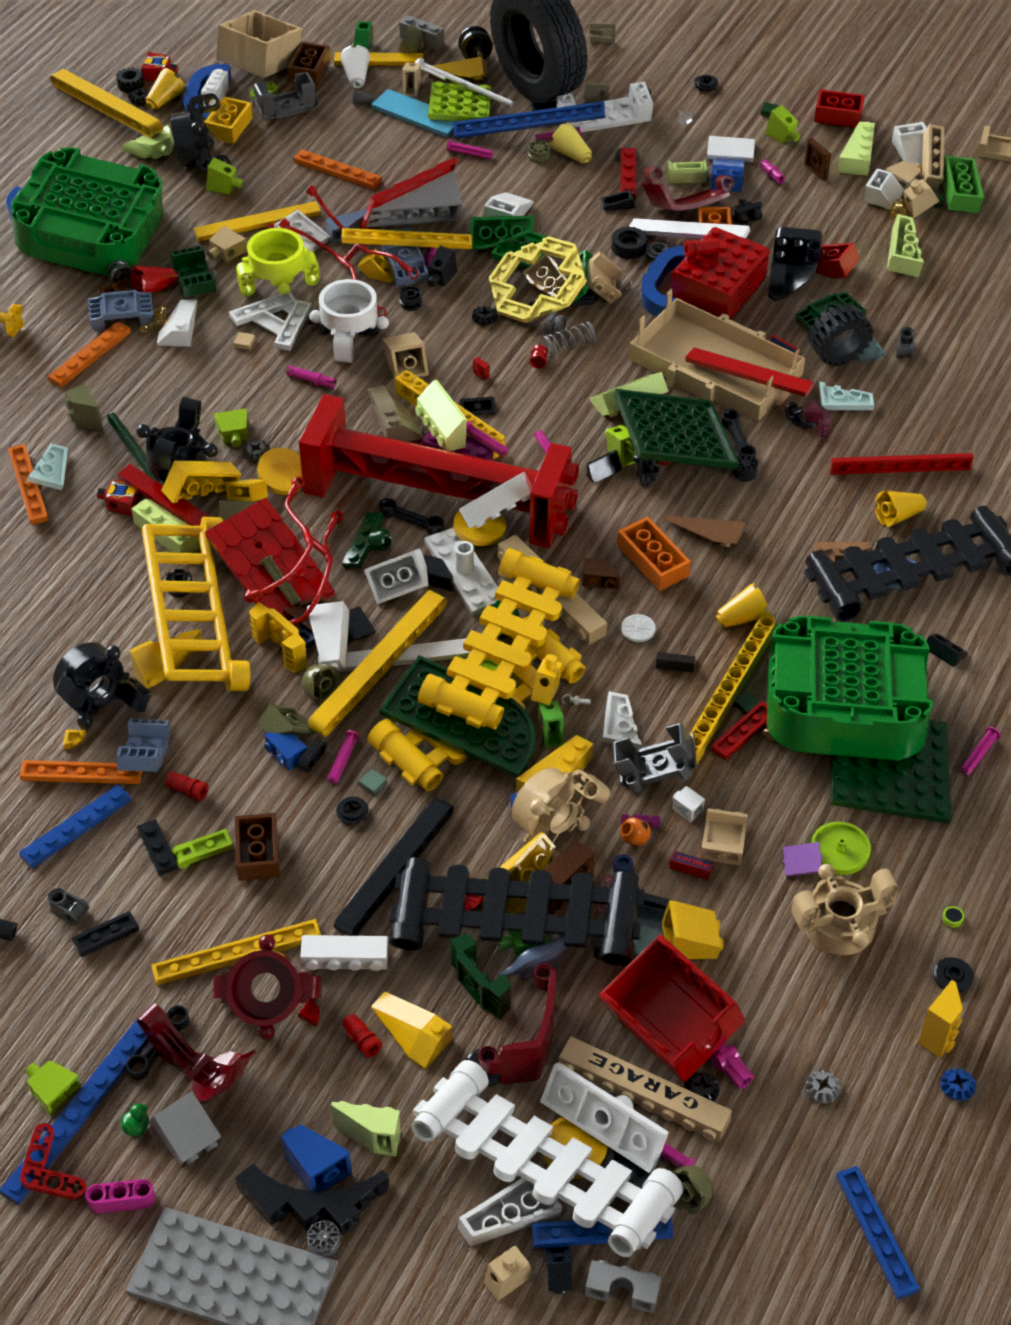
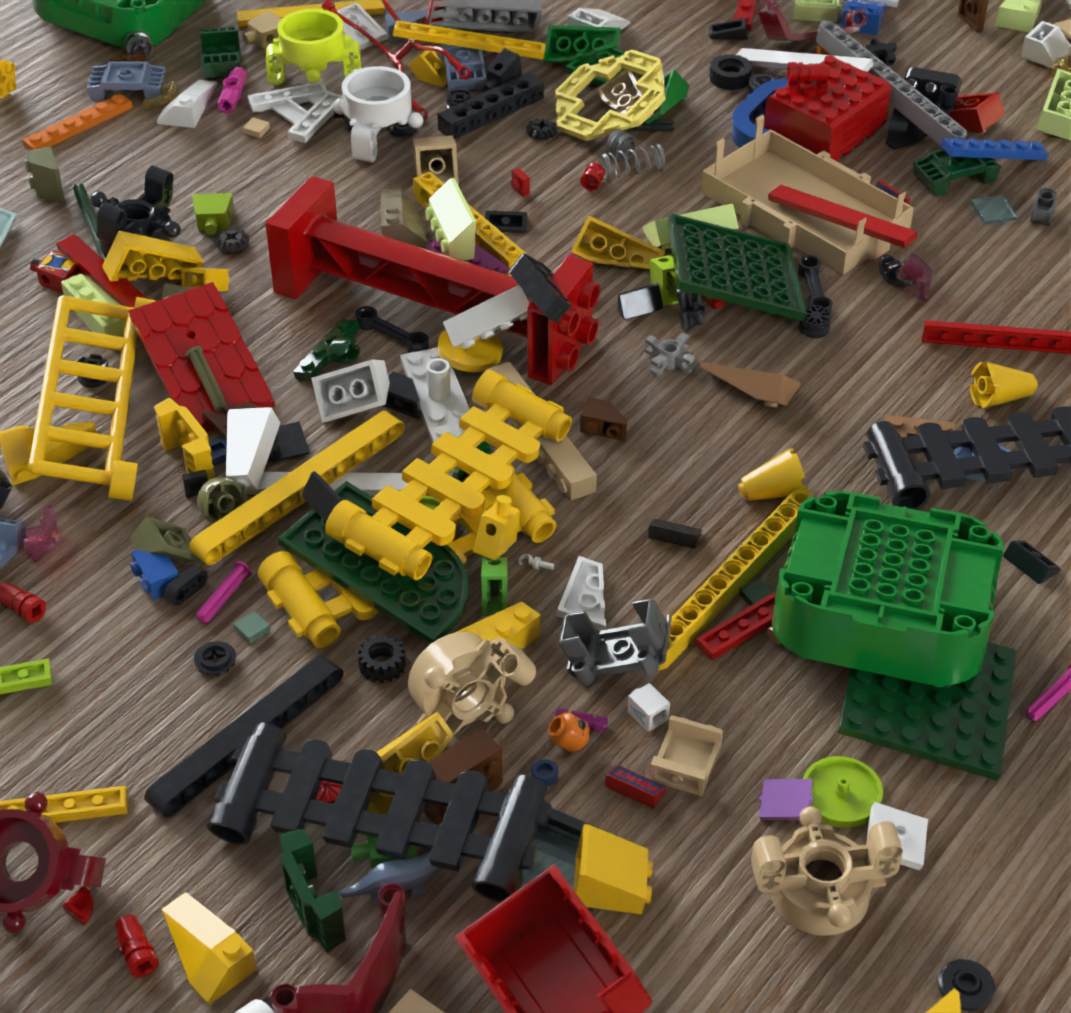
camera: 10 degrees right, 5 degrees down
red cone [130,265,178,294] -> none
reddish brown brick [235,813,280,881] -> none
red bar [243,477,343,626] -> none
yellow piece [257,448,303,495] -> none
dark pink pin [286,365,337,389] -> none
white brick [300,935,388,971] -> none
dark pink axle [466,421,508,457] -> none
tan panel [587,251,623,304] -> none
orange brick [617,516,691,591] -> none
white wheel [621,614,656,642] -> none
dark pink pin [760,160,785,184] -> none
black tyre [808,303,874,366] -> none
light aqua wing [819,381,874,410] -> none
tile [942,906,964,928] -> none
none -> clear pink slope [23,505,60,562]
none -> black tile [182,470,208,498]
none -> dark pink piece [217,67,248,113]
none -> black slope [302,471,343,522]
none -> black tyre [358,634,406,683]
none -> black brick [437,72,544,139]
none -> black beam [508,253,572,323]
none -> yellow wedge [570,215,665,270]
none -> light grey pin [645,333,695,377]
none -> light grey beam [816,21,967,145]
none -> white plate [866,802,928,870]
none -> blue plate [940,138,1049,160]

